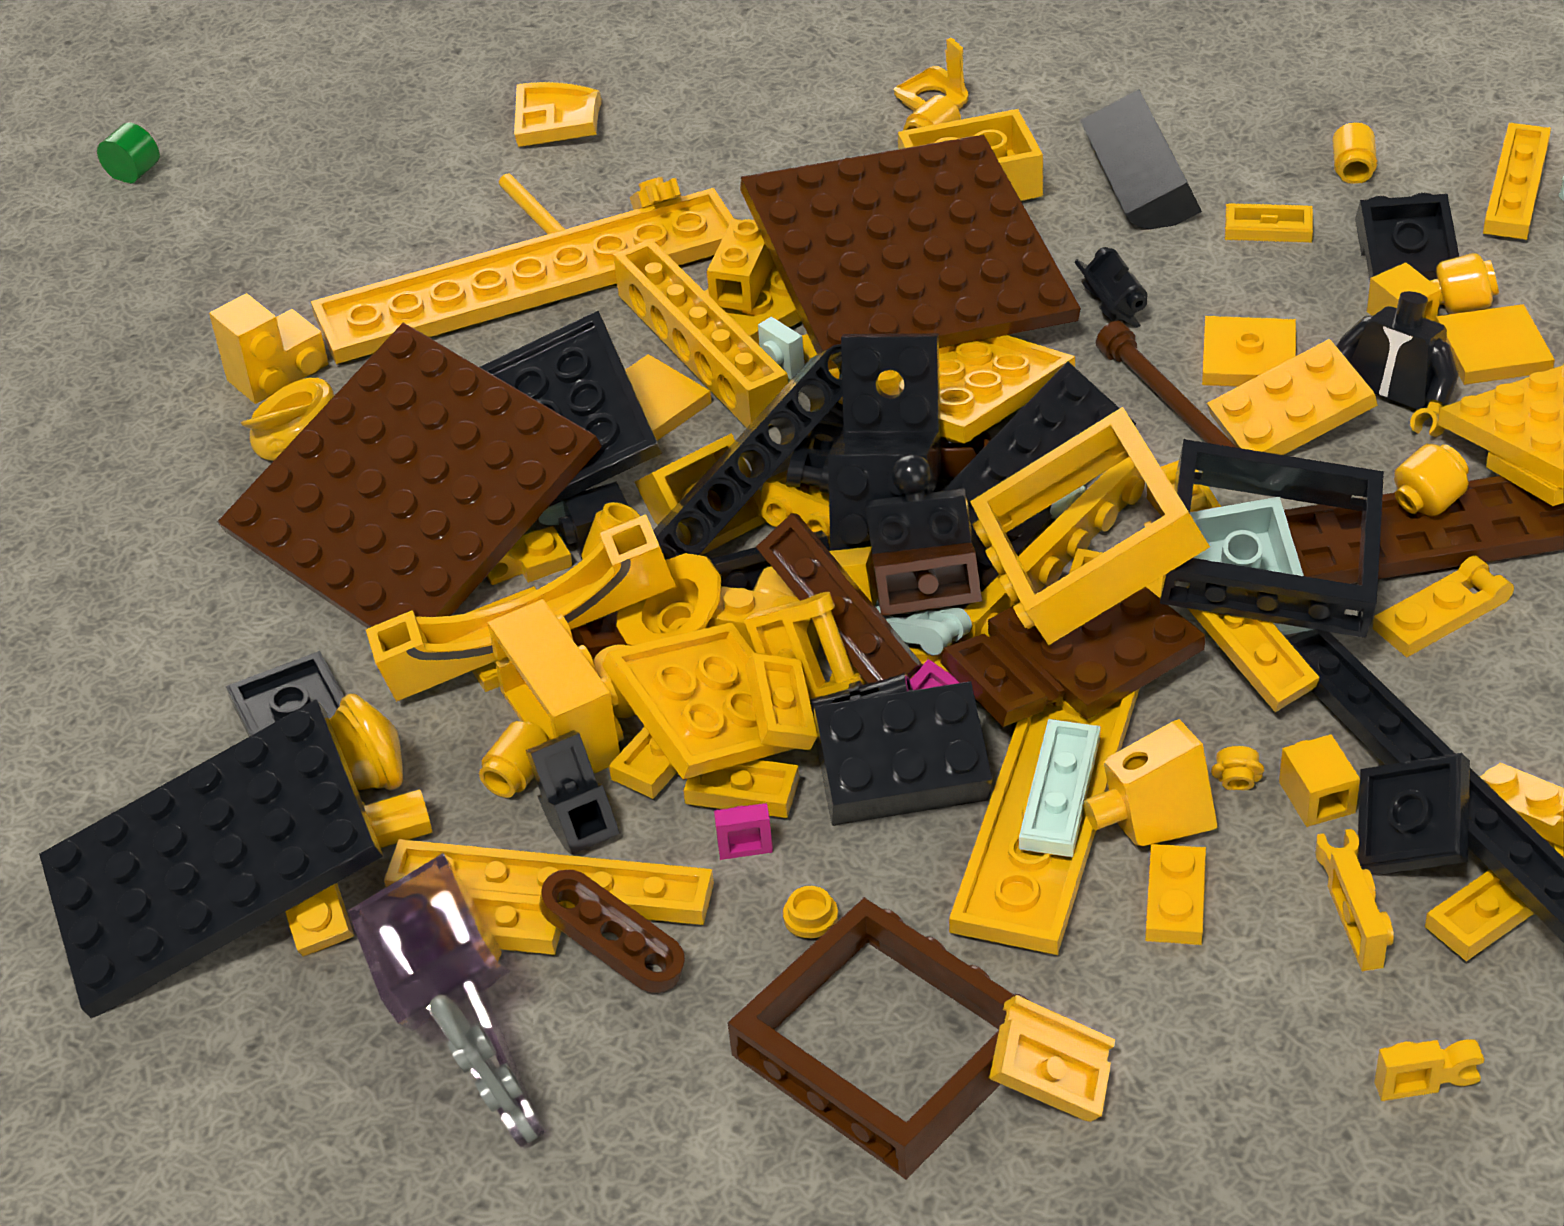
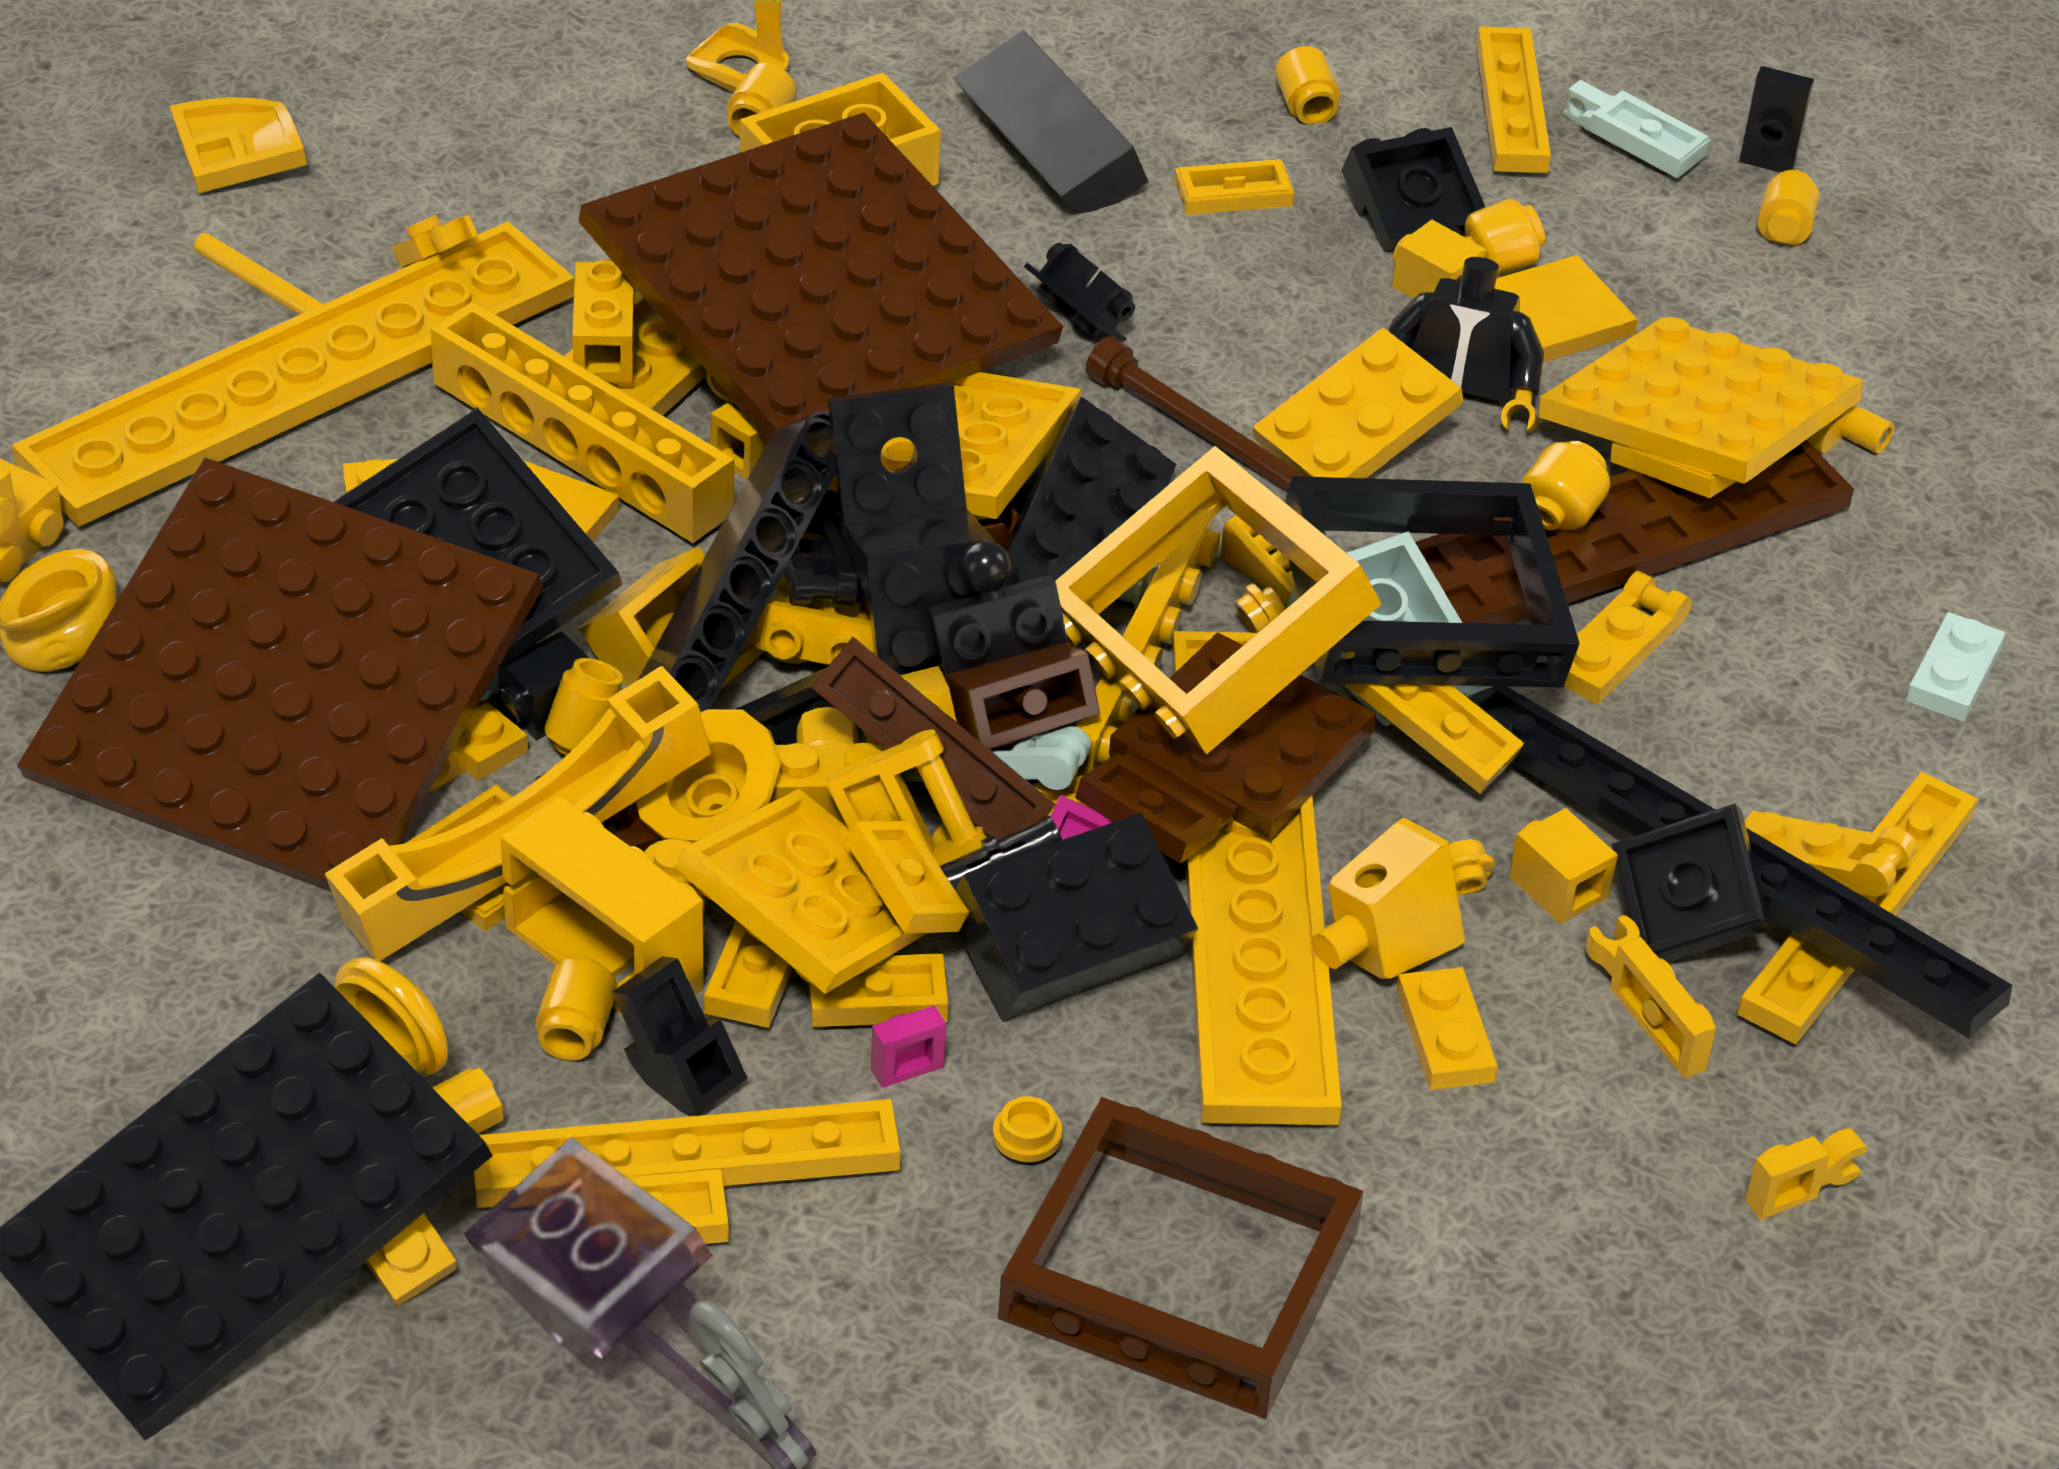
camera: 25 degrees left, 0 degrees up
tile [226,651,344,736] -> none
reddish brown plate [539,869,685,993] -> none
light aqua plate [758,317,804,383] -> none
yellow plate [989,995,1115,1122] -> none
light aqua tile [1019,719,1101,857] -> none
yellow plate [1202,316,1296,387] -> none

